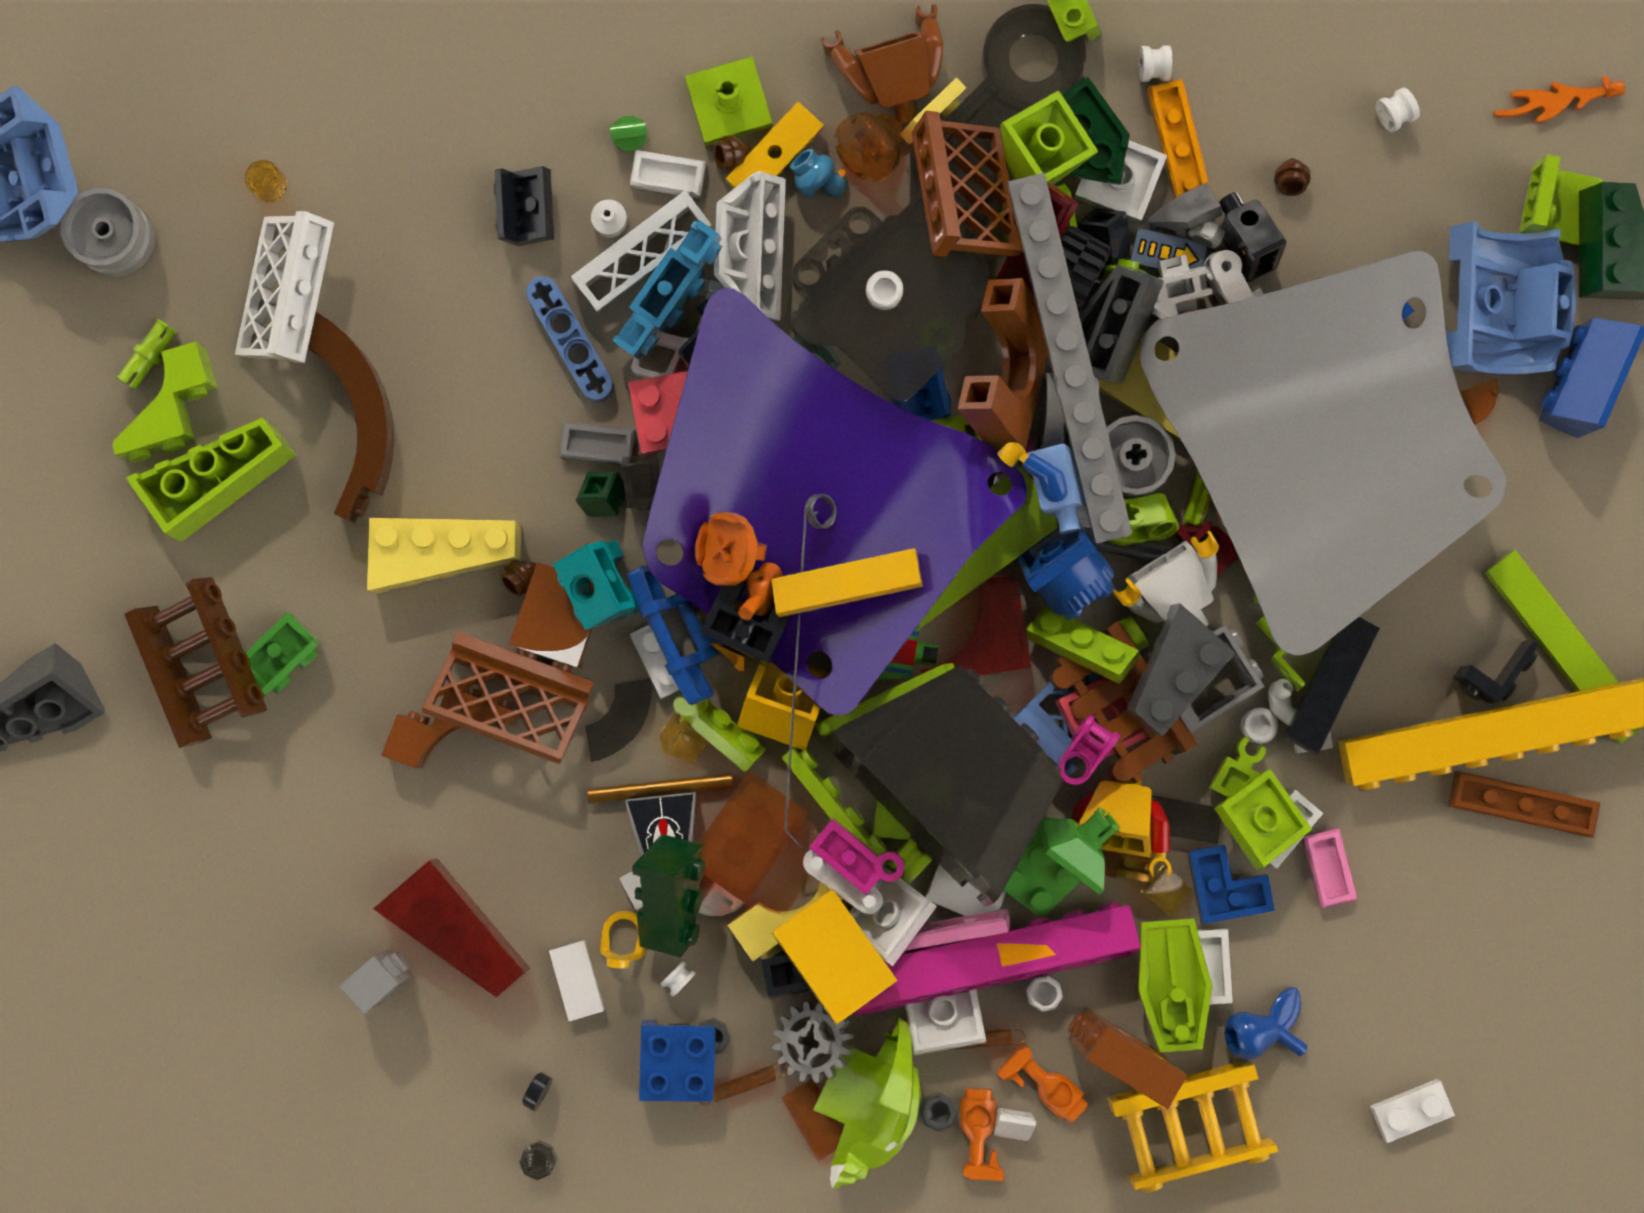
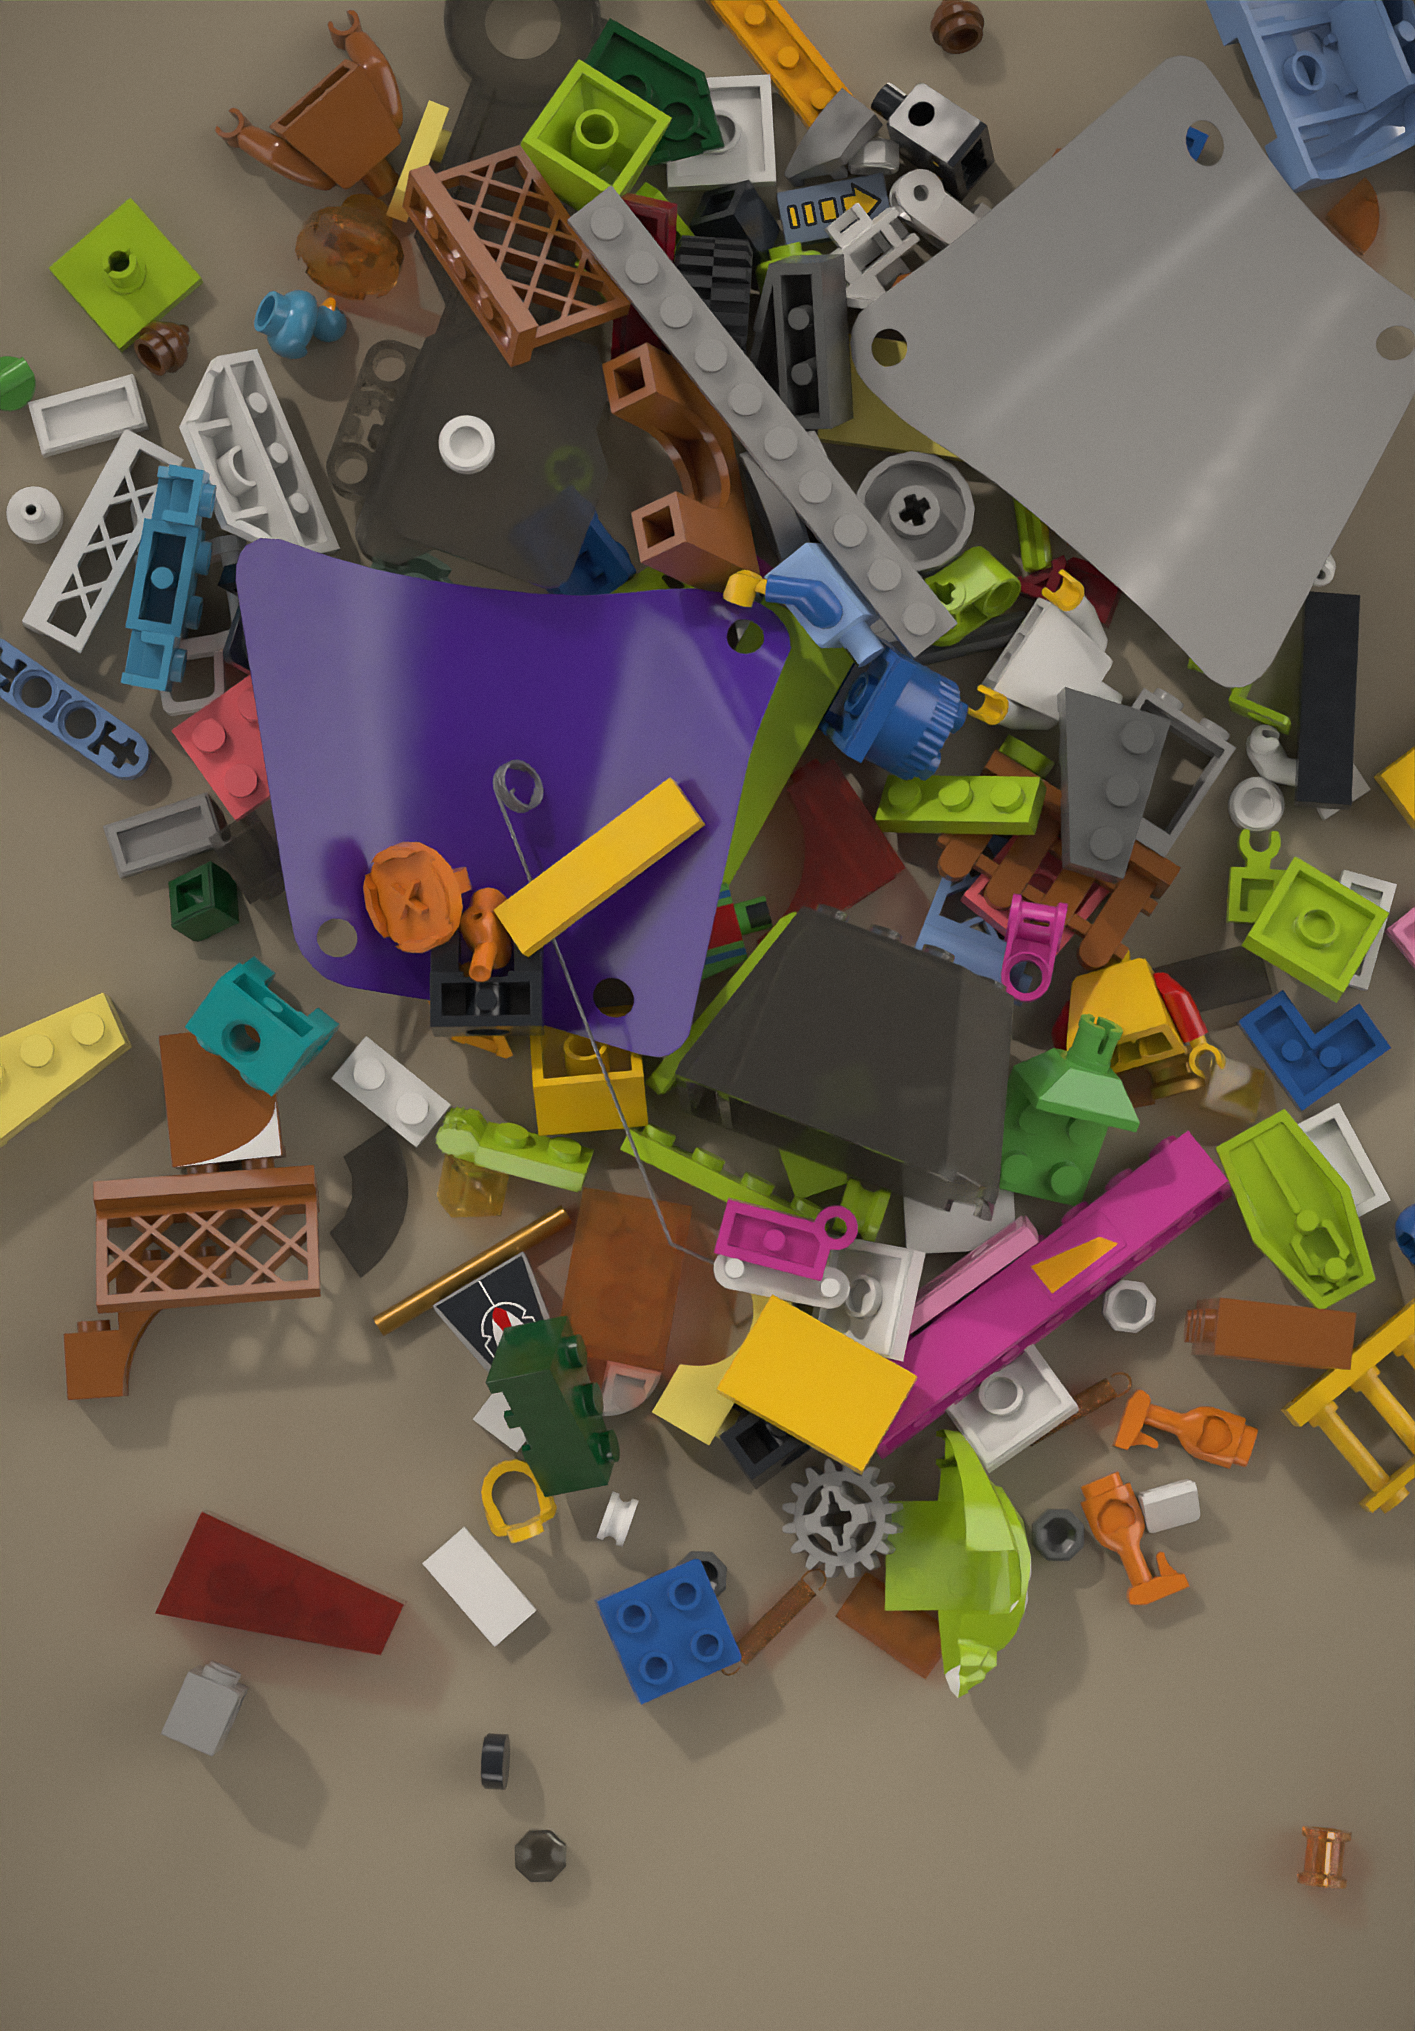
camera: 25 degrees left, 0 degrees up
reddish brown plate [500,561,536,597] -> none
blue bar [627,565,719,705] -> none
yellow tile [725,102,824,189] -> none

